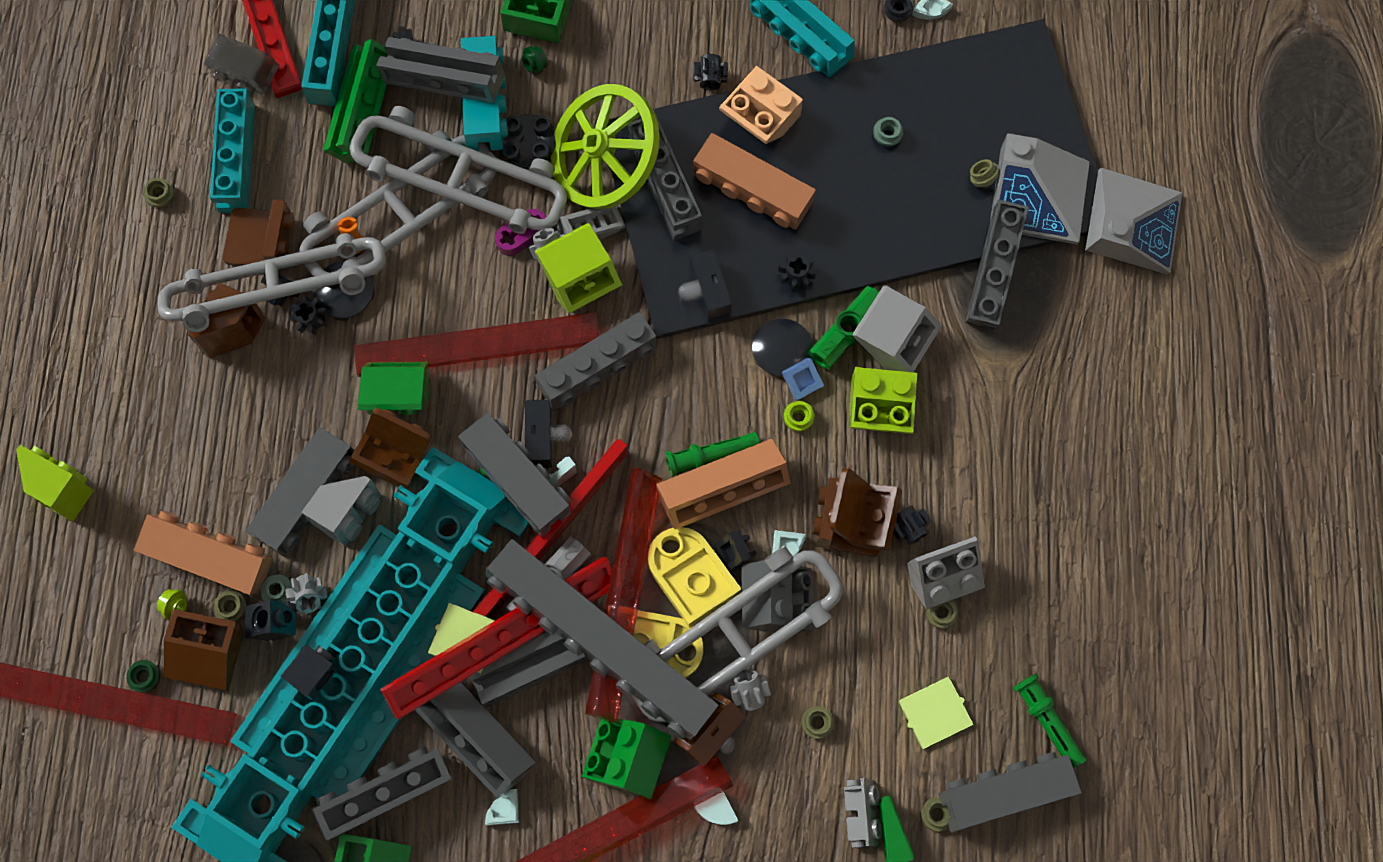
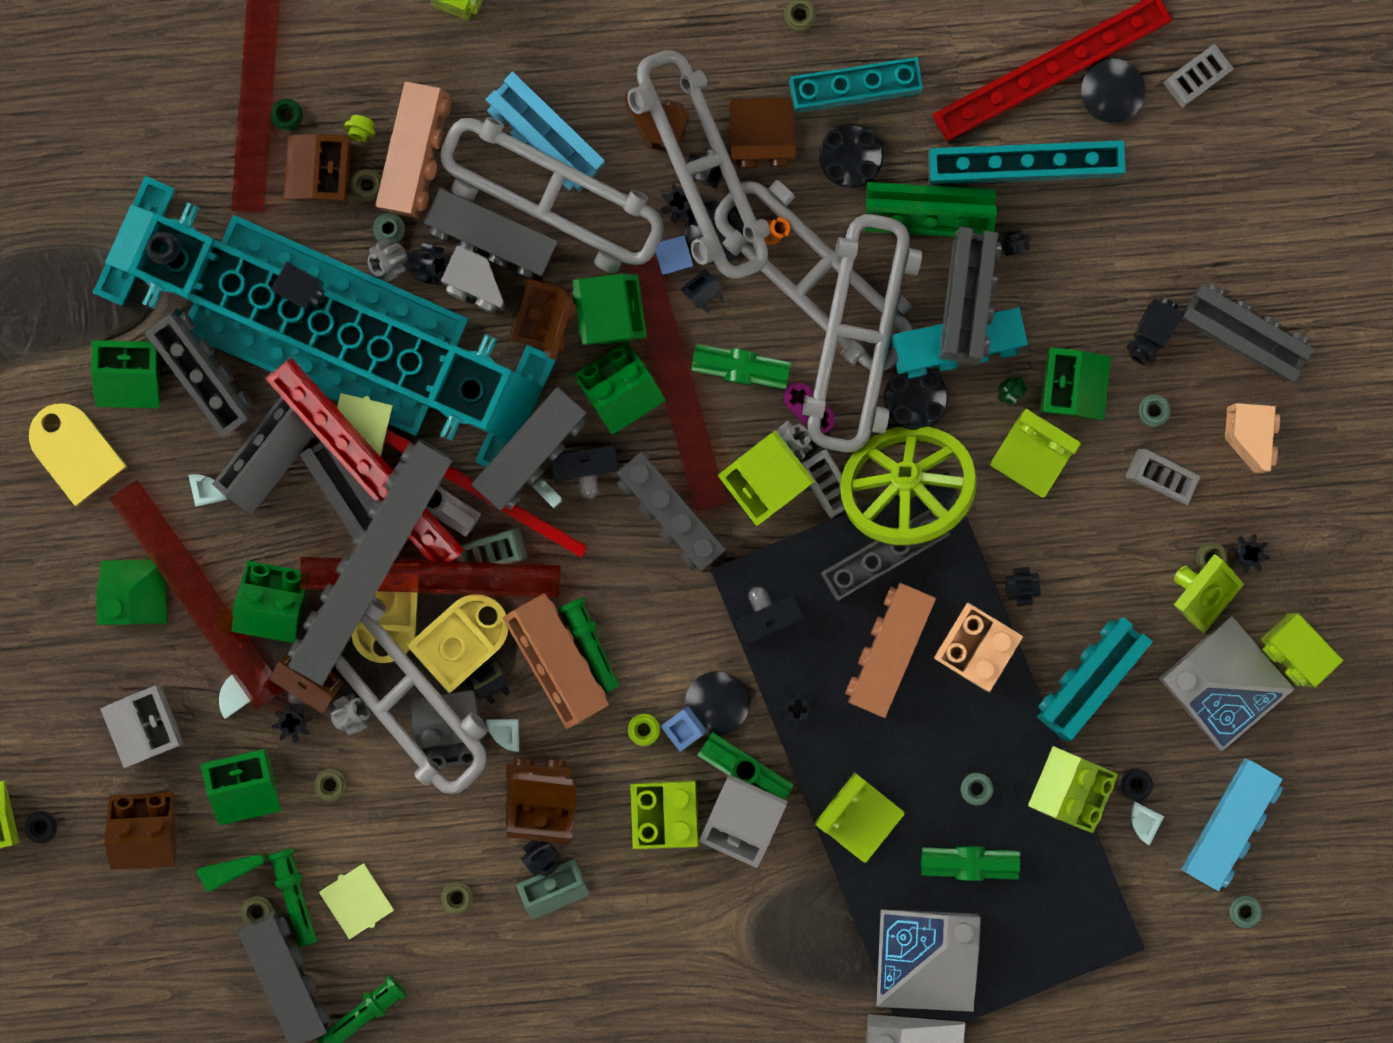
camera: 85 degrees right, 15 degrees up
clear smoke brick [203,33,280,95] -> none
black brick [245,600,296,641] -> none
light grey hinge [844,778,882,848] -> none
light grey slope [907,536,985,609] -> none
dark grey brick [965,200,1029,329] -> none
olive plate [970,159,1000,187] -> none
none -> black plate [147,231,180,265]
none -> green slope [200,748,282,825]
none -> green pin [266,847,318,947]
none -> black gear [272,703,313,743]
none -> black gear [409,243,449,284]
none -> light grey bar [440,117,664,273]
none -> sand green slope [457,528,528,578]
none -> medium azure brick [486,71,606,192]
none -> sand green slope [516,859,590,920]
none -> green slope [573,342,666,435]
none -> medium blue tile [656,235,693,276]
none -> black tile [680,269,724,313]
none -> green piece [691,344,791,390]
none -> lime bracket [815,773,904,862]
none -> black dish [819,124,883,188]
none -> green piece [920,846,1020,881]
none -> lime bracket [990,409,1081,498]
none -> lime slope [1028,746,1118,833]

